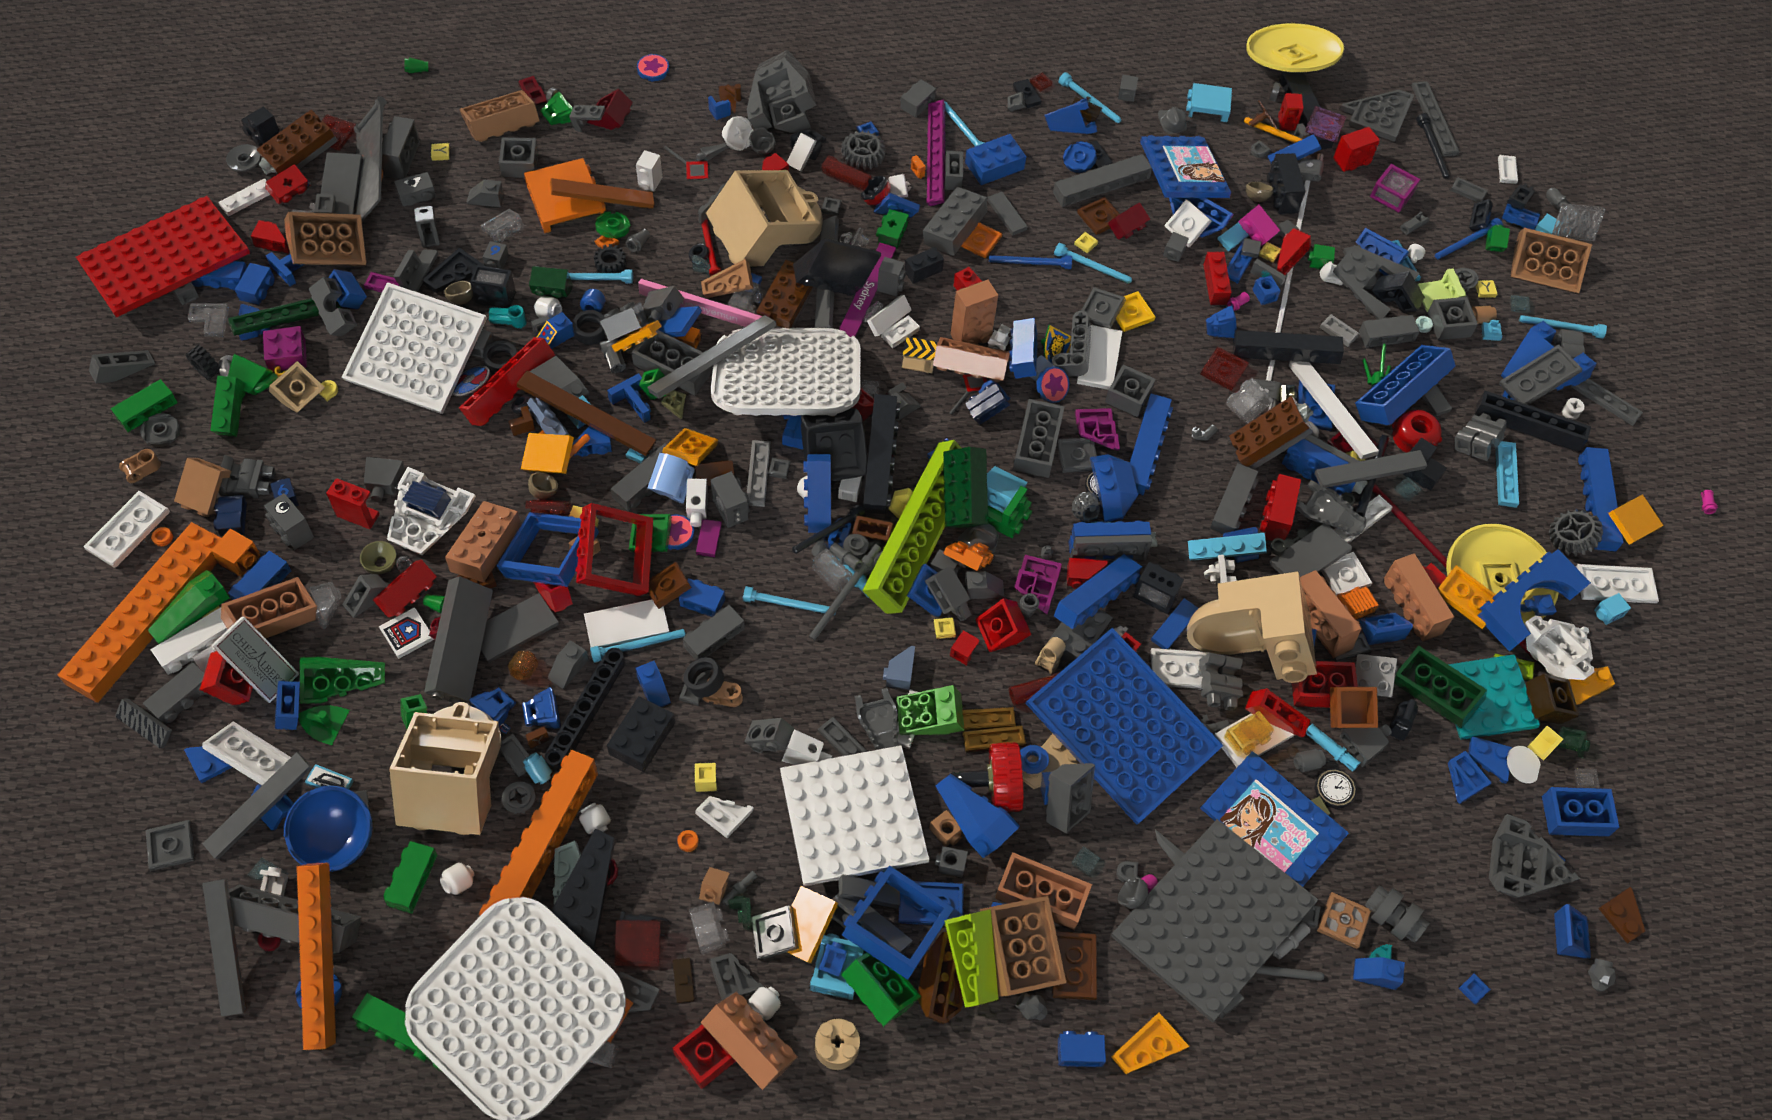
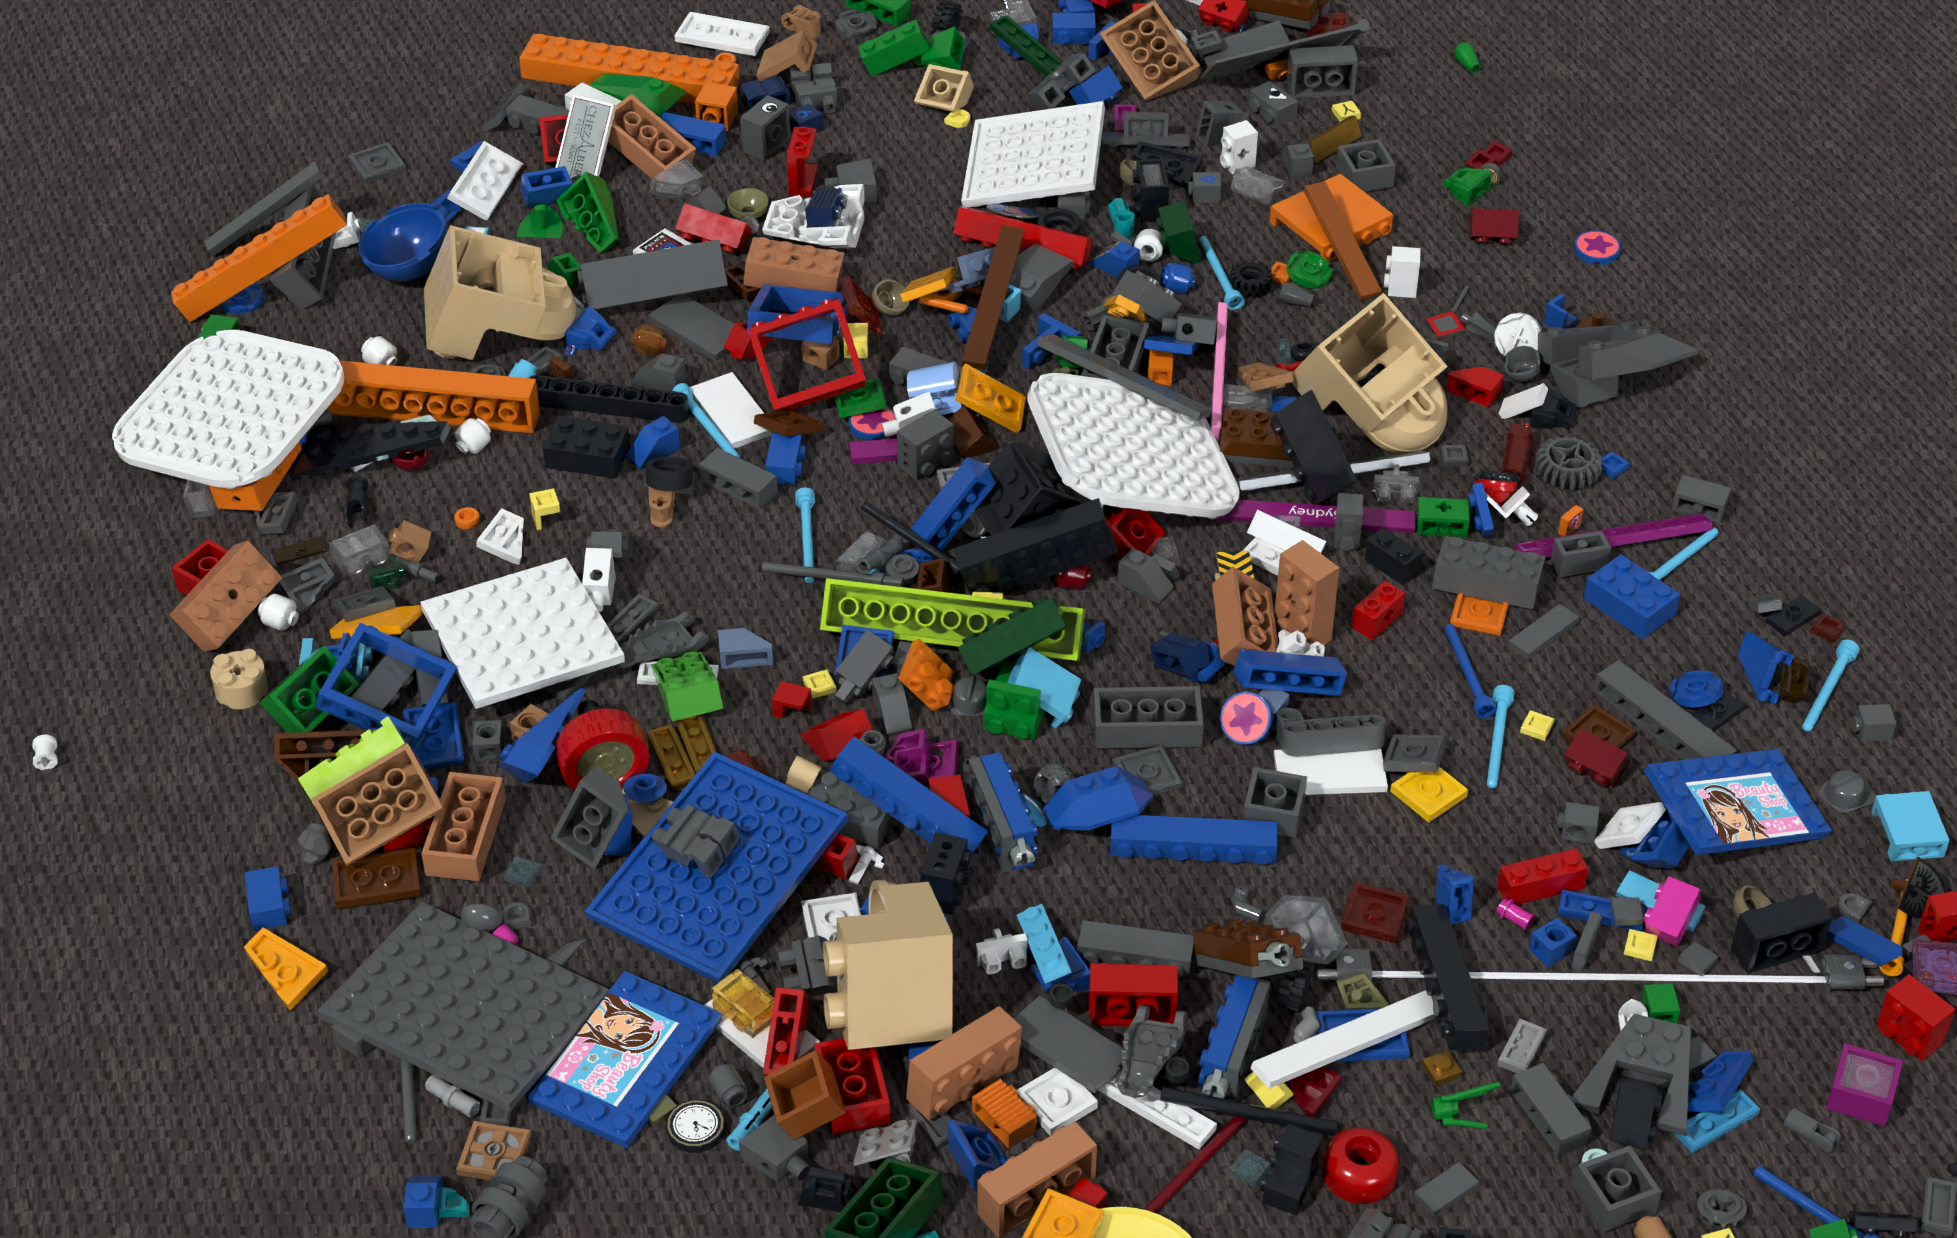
camera: 80 degrees right, 15 degrees down
dark grey tile [202,752,312,859] -> none
magenta piece [263,326,307,372] -> none
green brick [384,841,438,914] -> none
medium nougat slope [459,90,539,142] -> none
blue piece [522,687,561,729] -> none
dark grey bracket [569,105,605,132] -> none
clear red plate [615,920,661,966] -> none
shield [1041,325,1071,364] -> none
magenta slope [1075,408,1120,451] -> none
red slope [1277,228,1311,275] -> none
dark grey tile [1315,450,1428,489] -> none
blue brick [1355,345,1456,425] -> none
white tile [1408,244,1425,263] -> none
yellowish green bracket [1418,268,1466,312] -> none
none -> dark grey hips [652,805,740,879]
none -> white brick [1220,120,1258,174]
none -> pearl gold tile [1305,116,1362,163]
none -> pearl gold plate [1422,1050,1462,1087]

